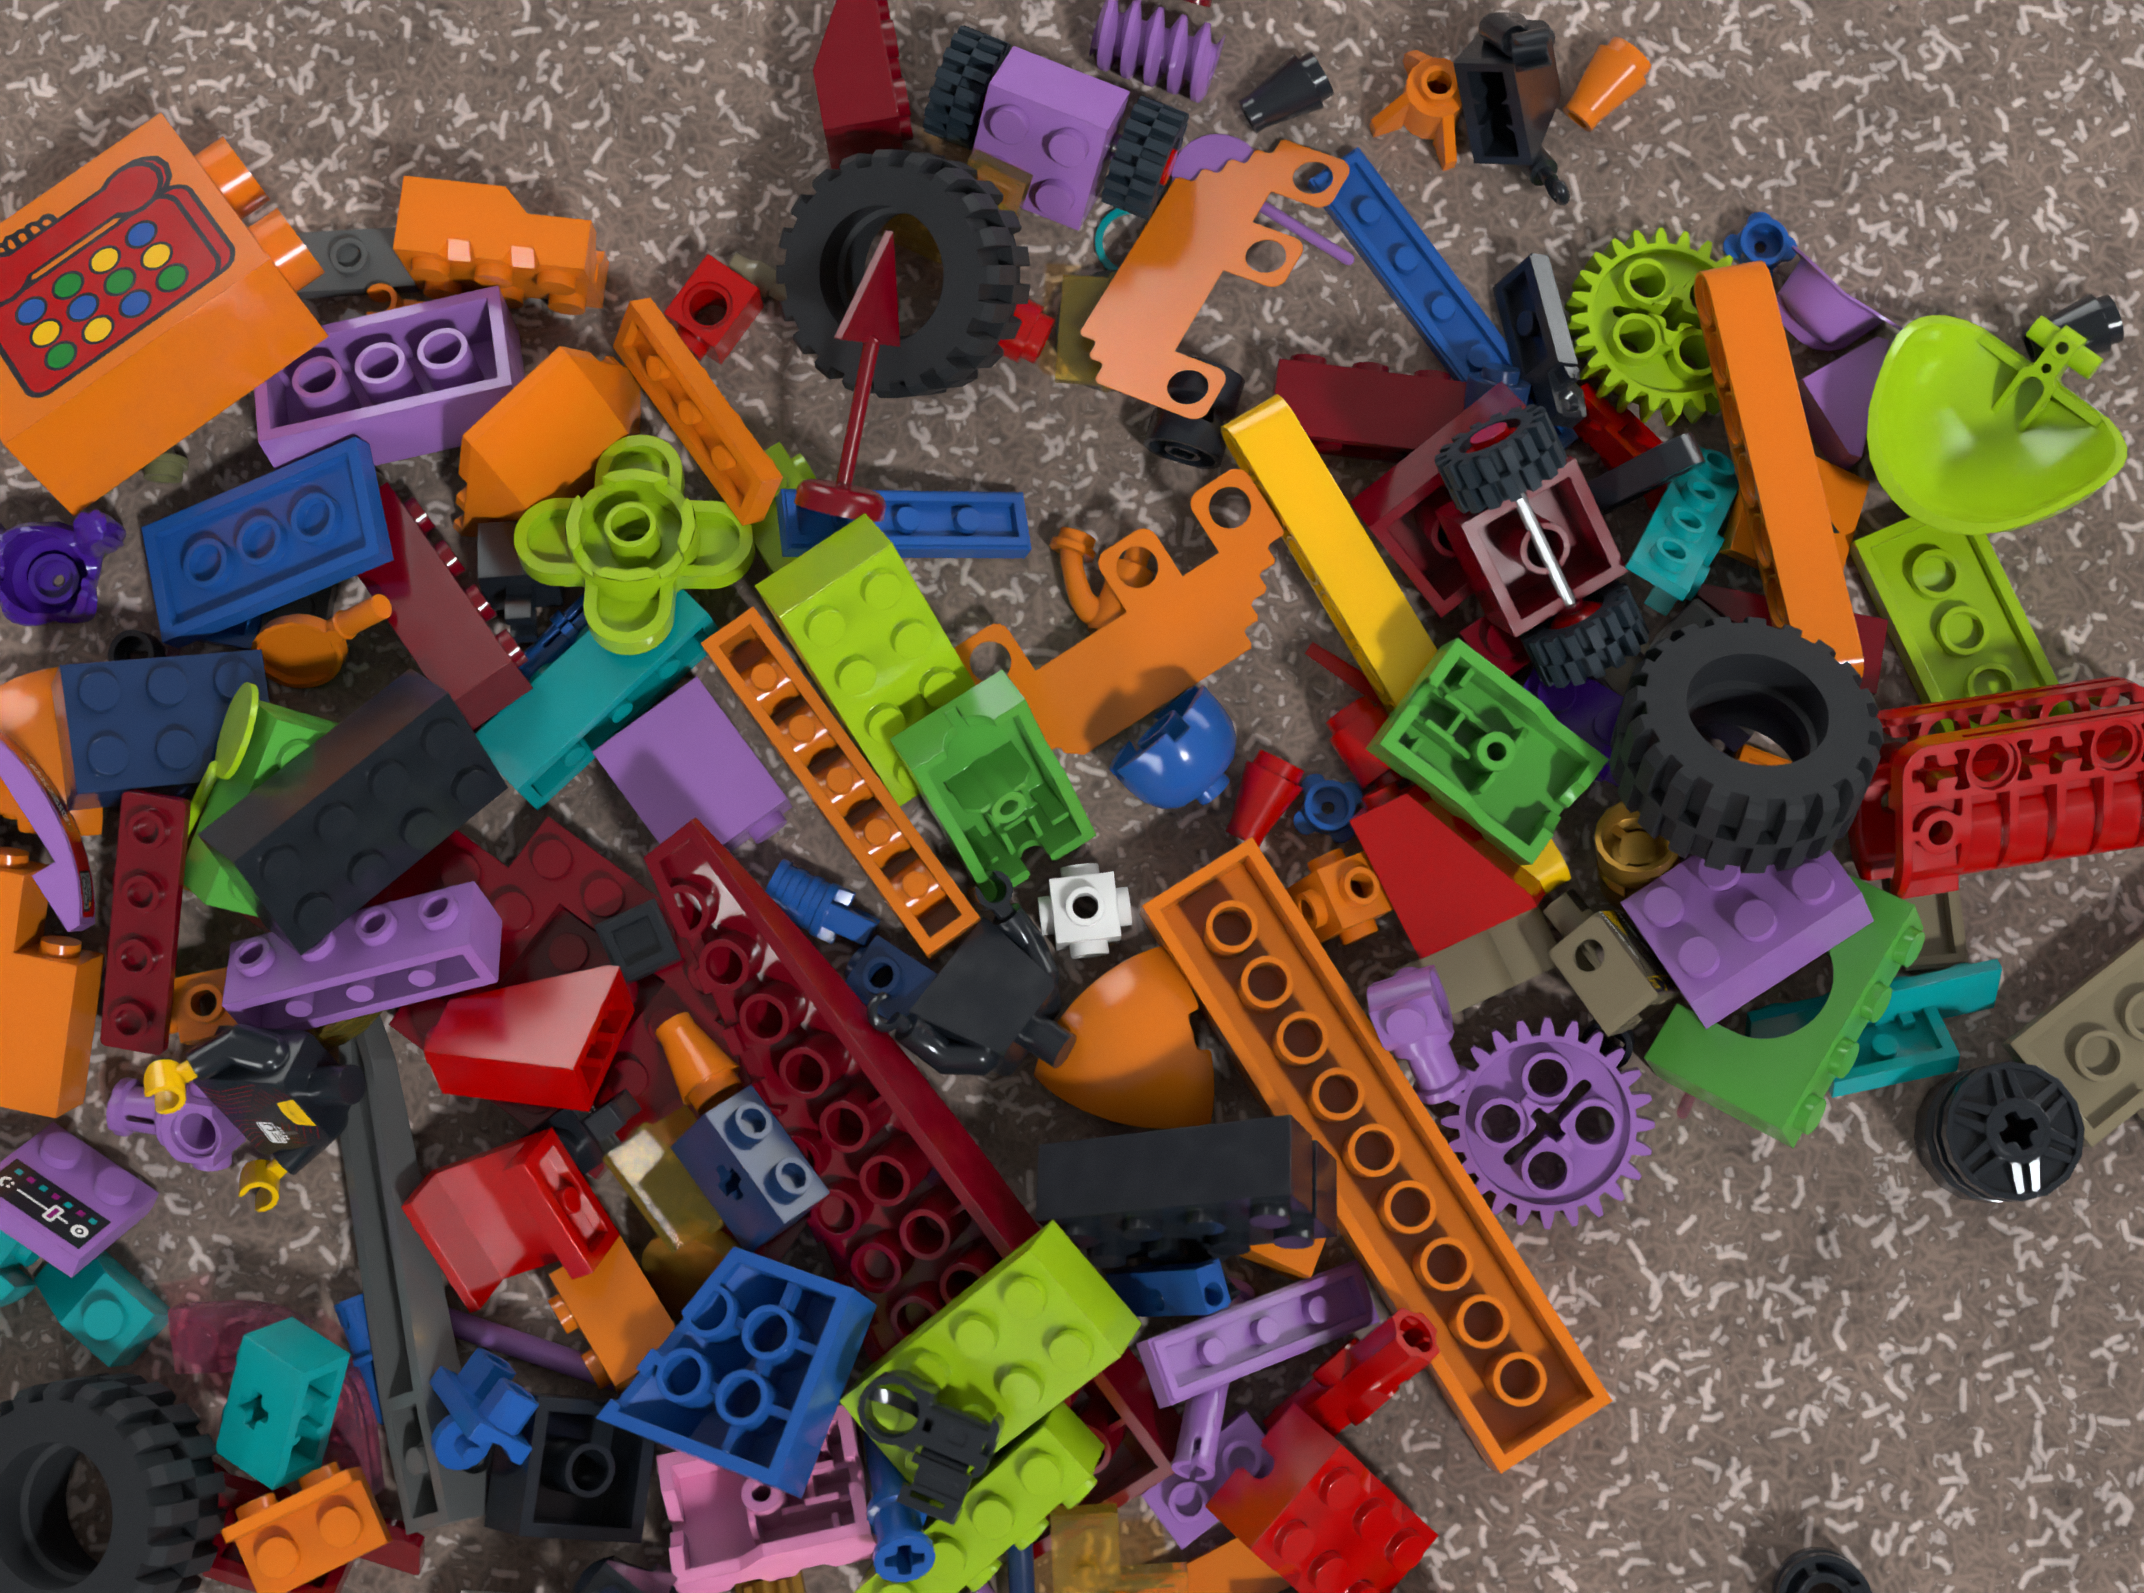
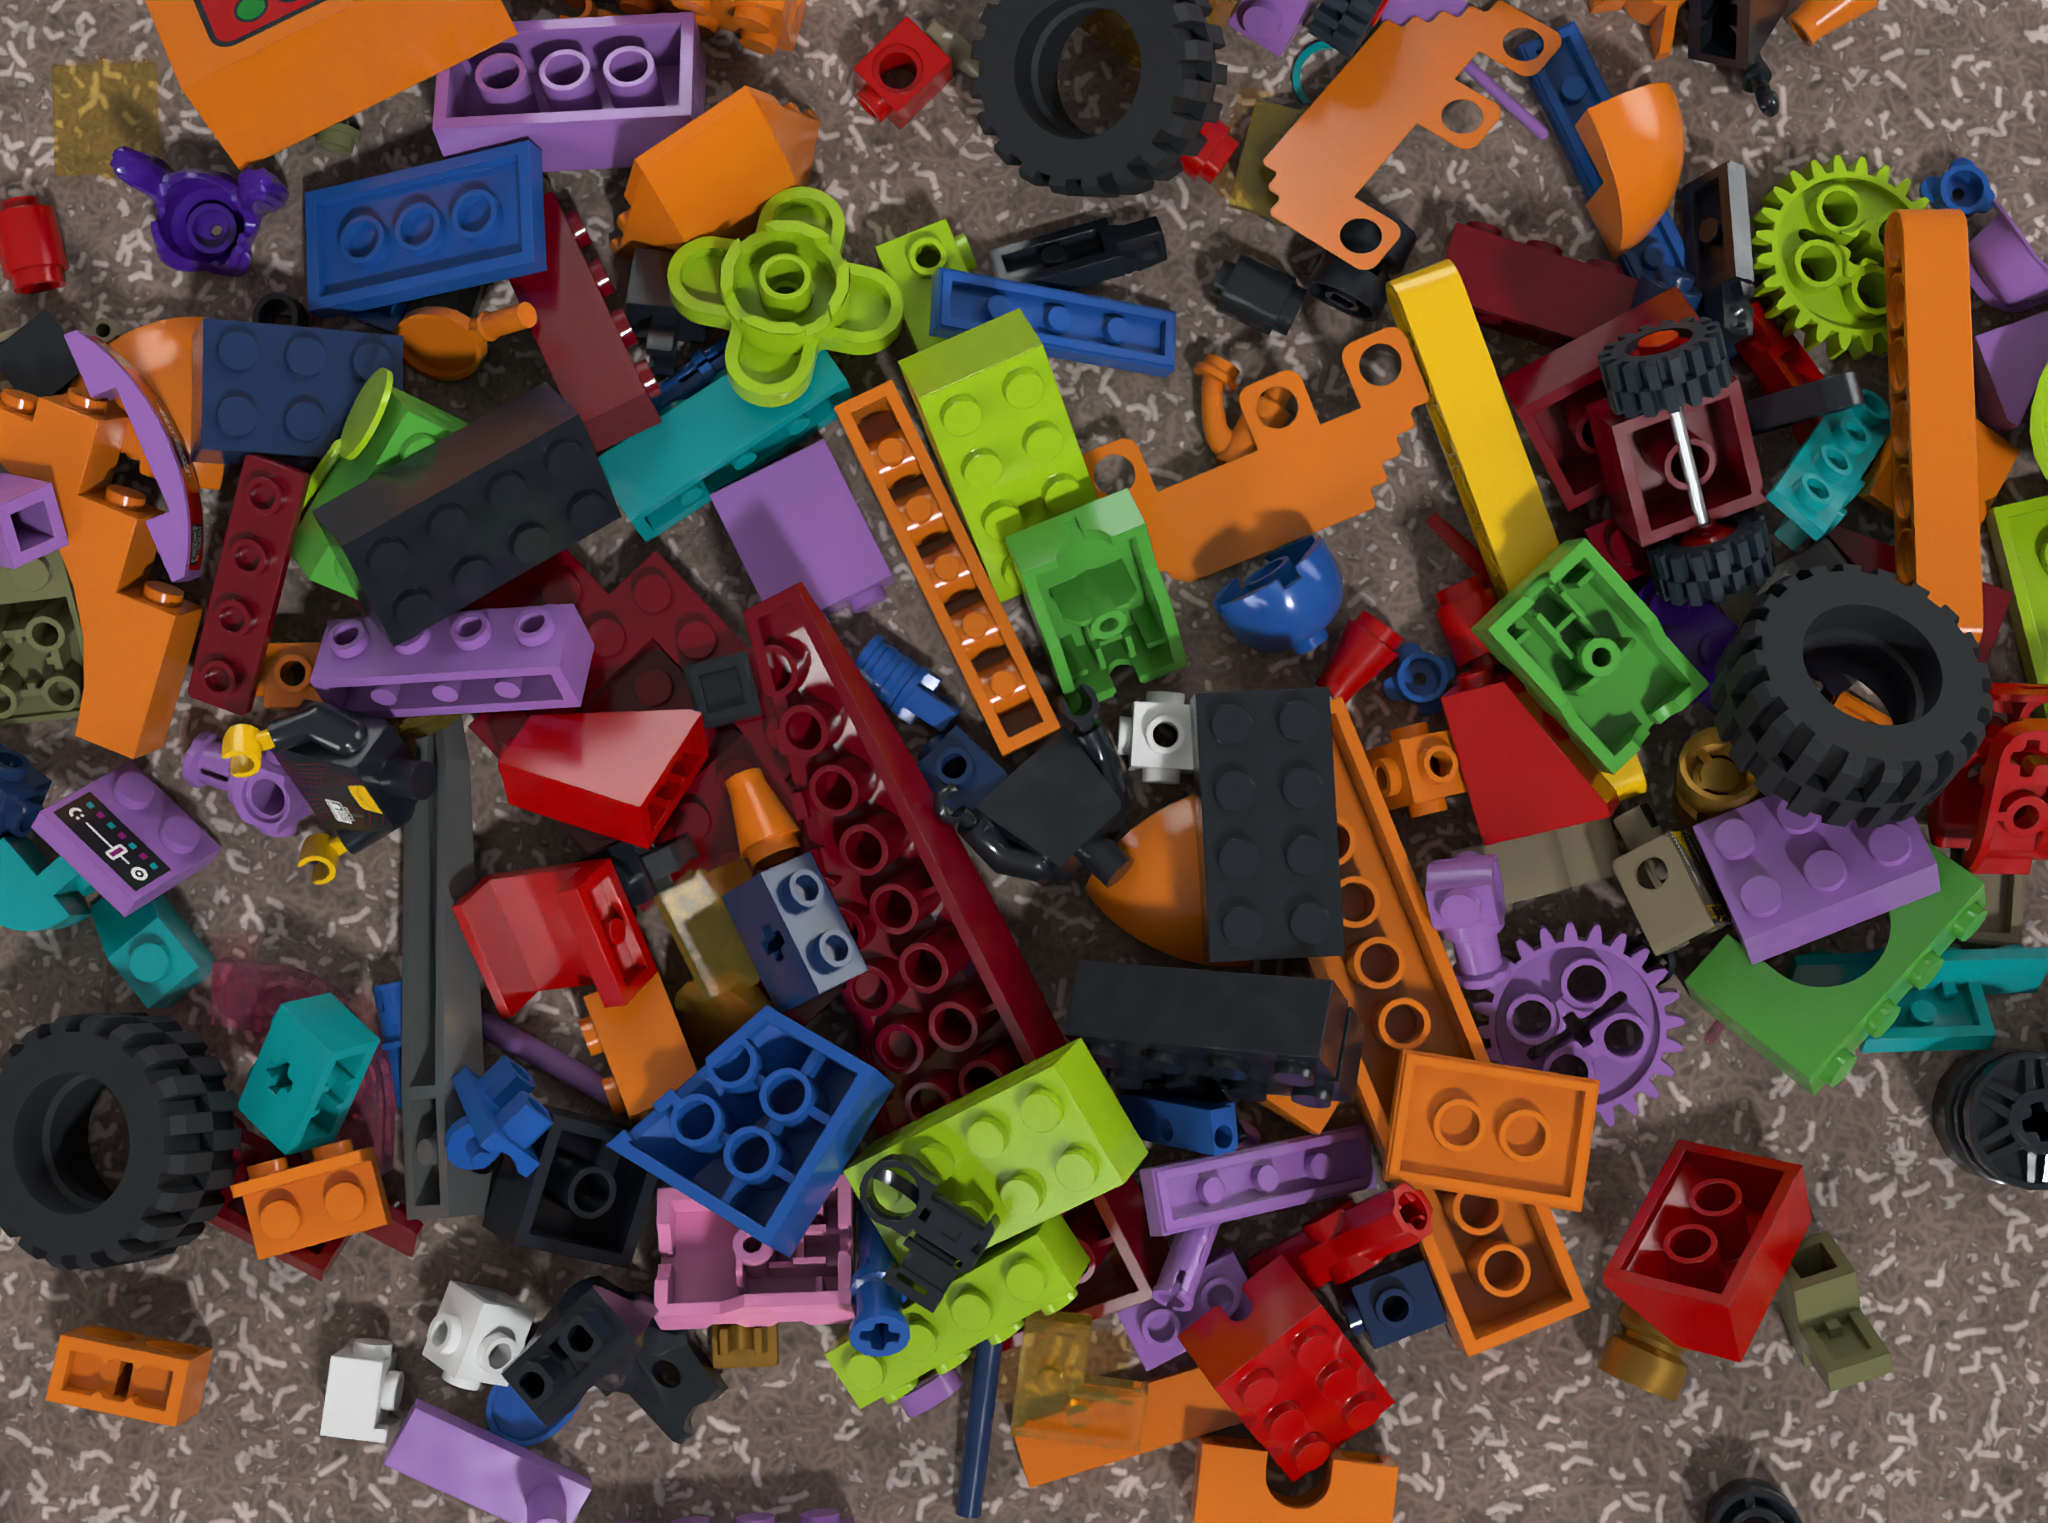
camera: 10 degrees right, 5 degrees up
orange plate [613,297,783,526] -> none
dark red piece [794,230,900,522] -> none
none -> black hinge [986,216,1167,291]
none -> black brick [1190,687,1345,962]
none -> black brick [1209,253,1308,336]
none -> dark blue brick [1339,1253,1448,1349]
none -> orange tile [1381,1048,1600,1212]
none -> orange brick [1575,82,1685,260]
none -> pearl gold wheel [1596,1300,1692,1402]
none -> red slope [1602,1139,1812,1363]
none -> olive brick [1775,1230,1893,1392]

